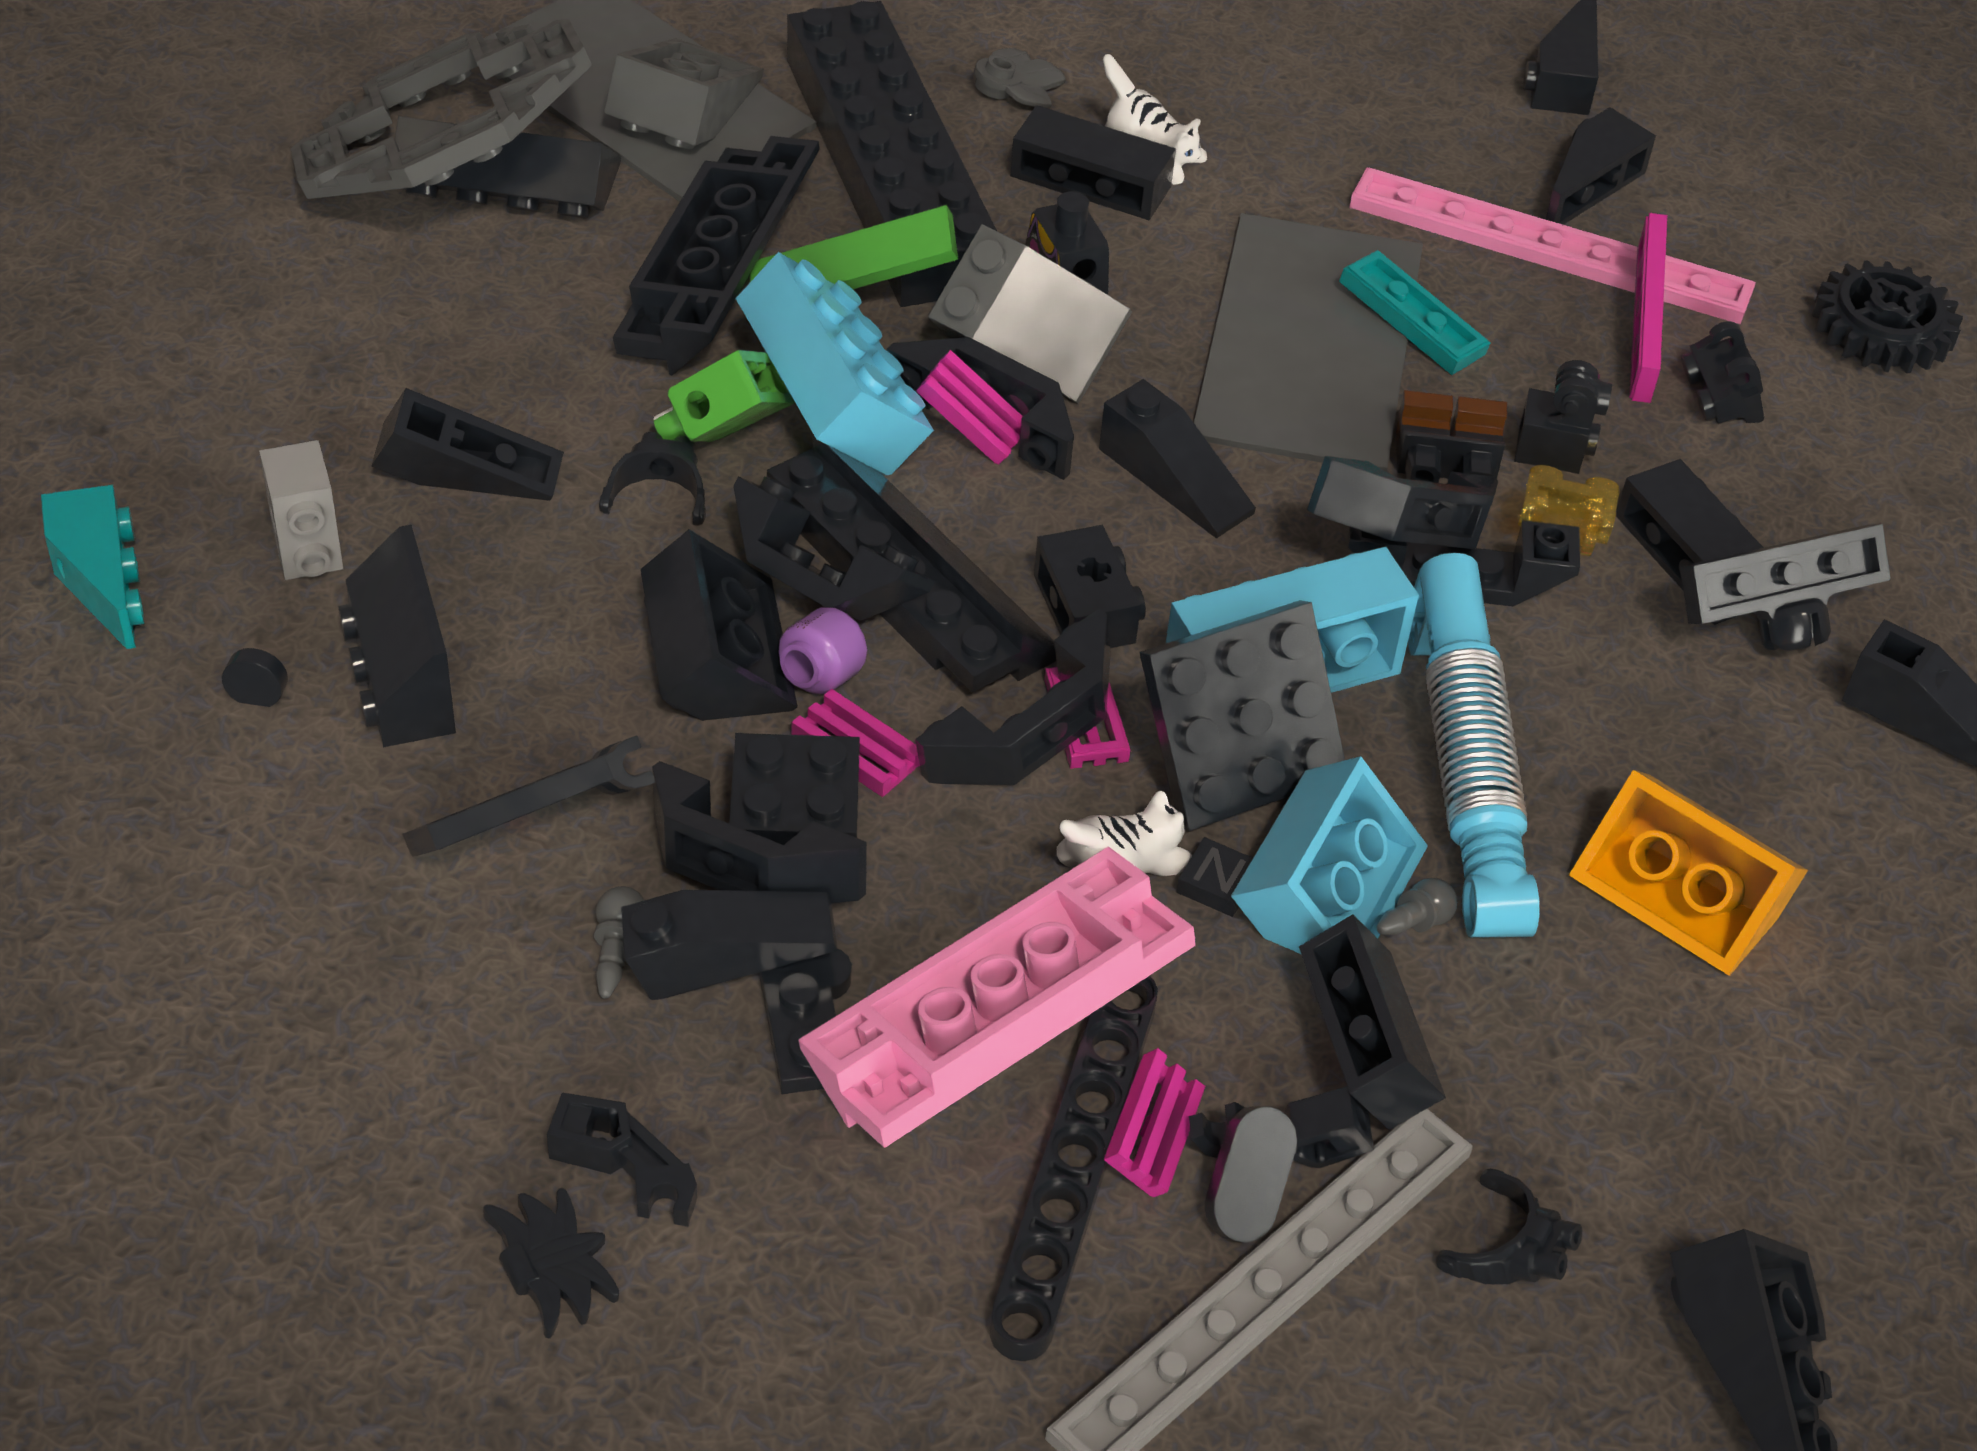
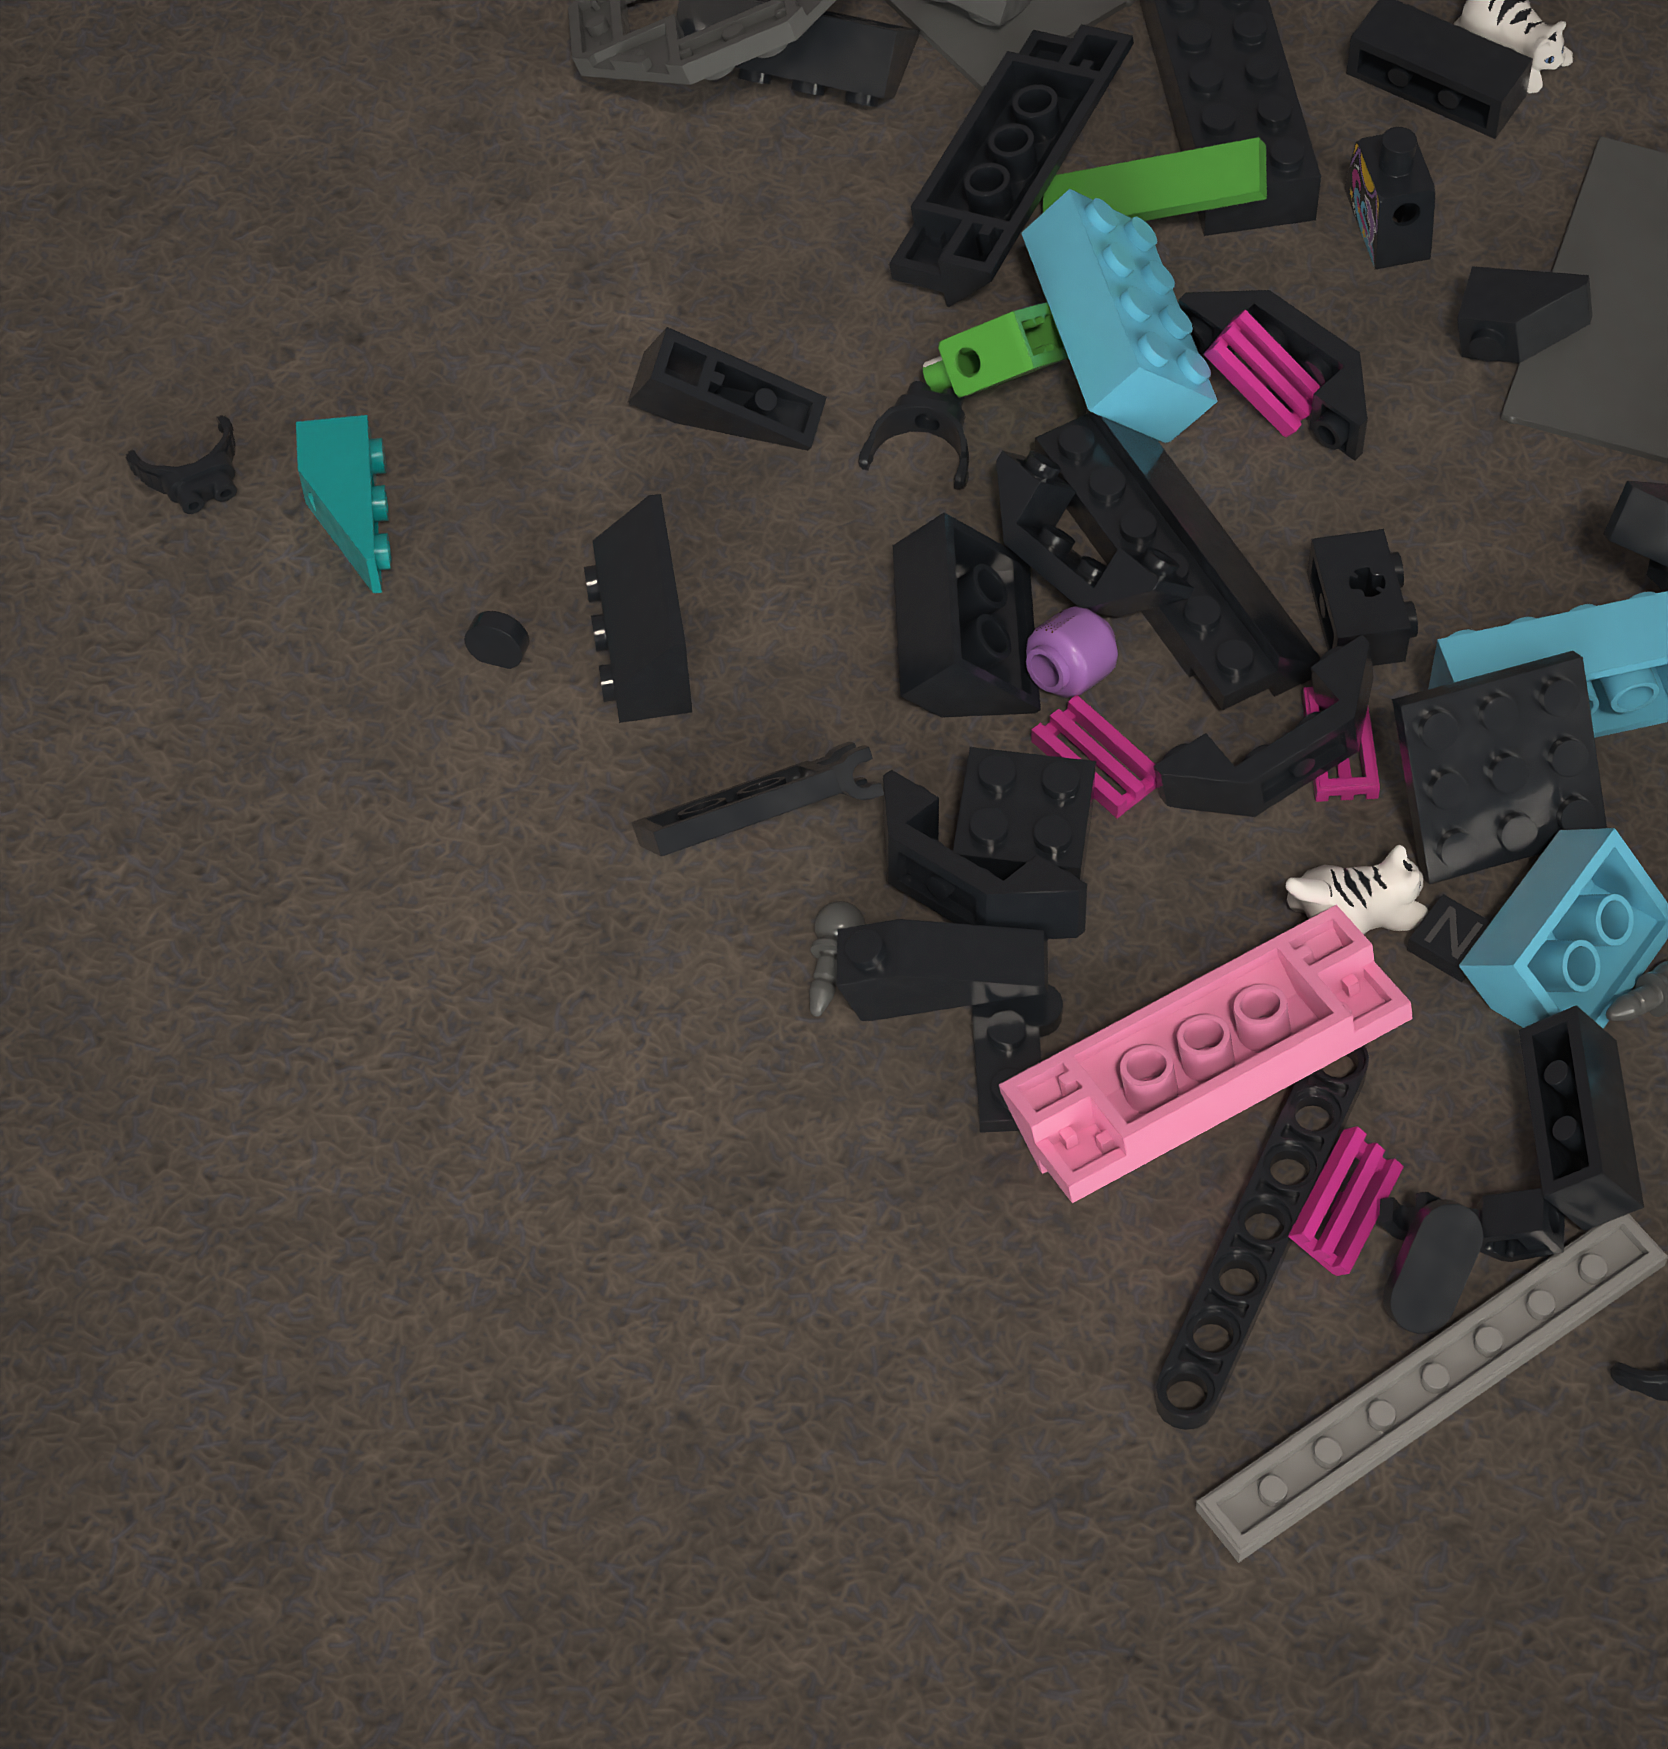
camera: 15 degrees right, 10 degrees up
light grey brick [259,440,343,580] -> none
black piece [483,1188,619,1339] -> none
black piece [547,1092,697,1227] -> none
slope [928,224,1132,404] -> none
black slope [1099,379,1256,539] -> none
none -> black slope [1457,266,1592,363]

